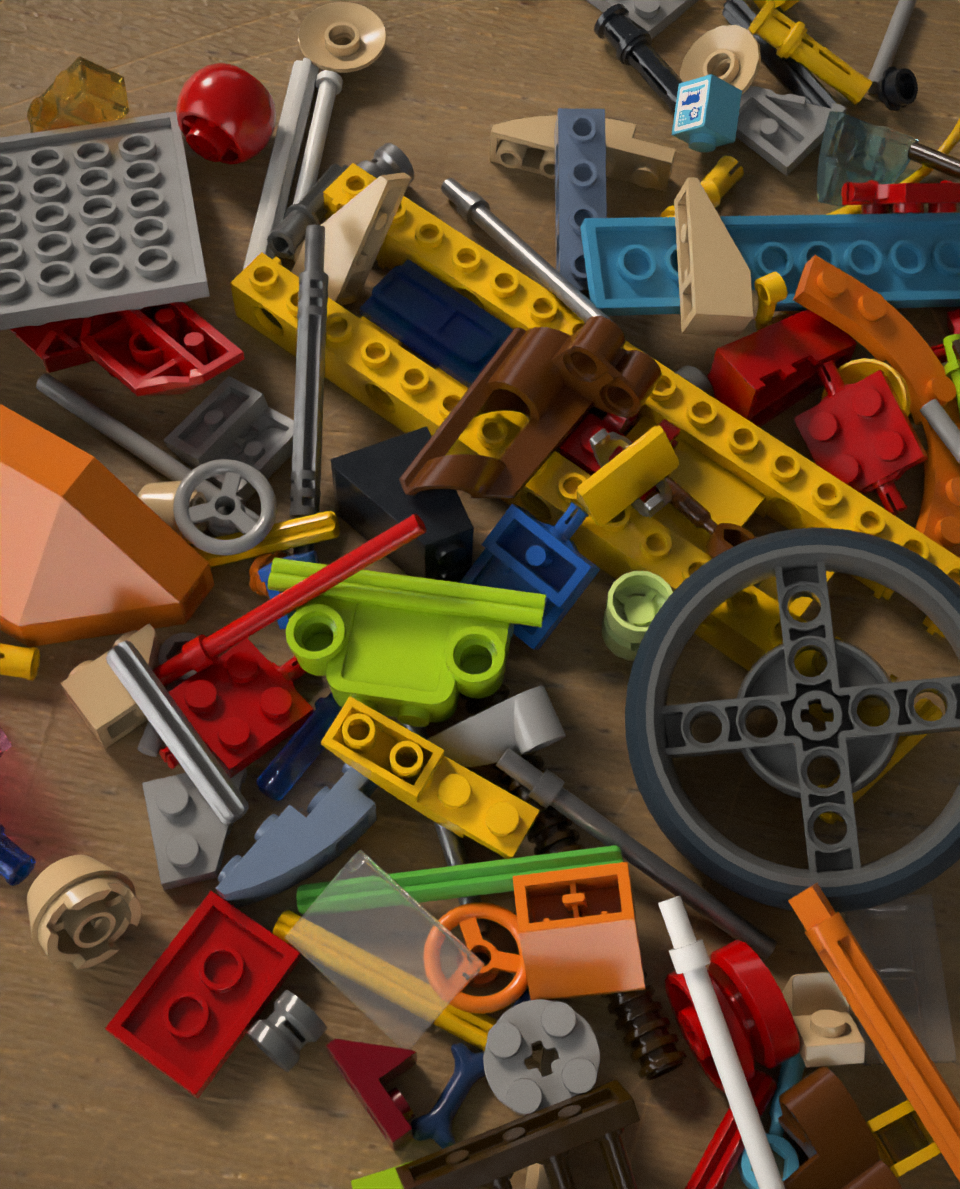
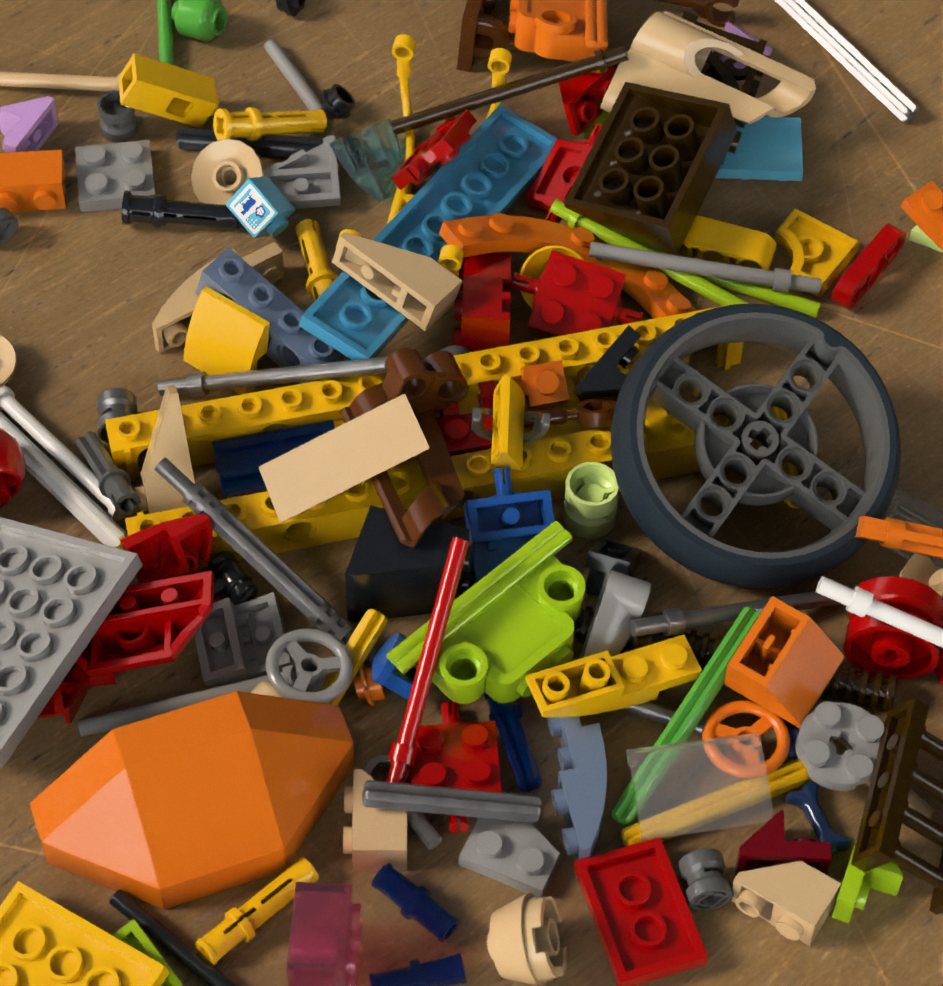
camera: 50 degrees left, 10 degrees down
none -> red brick [120,514,213,584]
none -> yellow slope [183,286,270,395]
none -> black piece [208,551,258,605]
none -> tan sticker [259,394,430,523]
none -> clear blue pin [371,863,460,943]
none -> orange plate [496,360,570,409]
none -> black slope [573,325,641,398]
none -> black slope [585,539,642,597]
none -> tan slope [731,861,841,946]

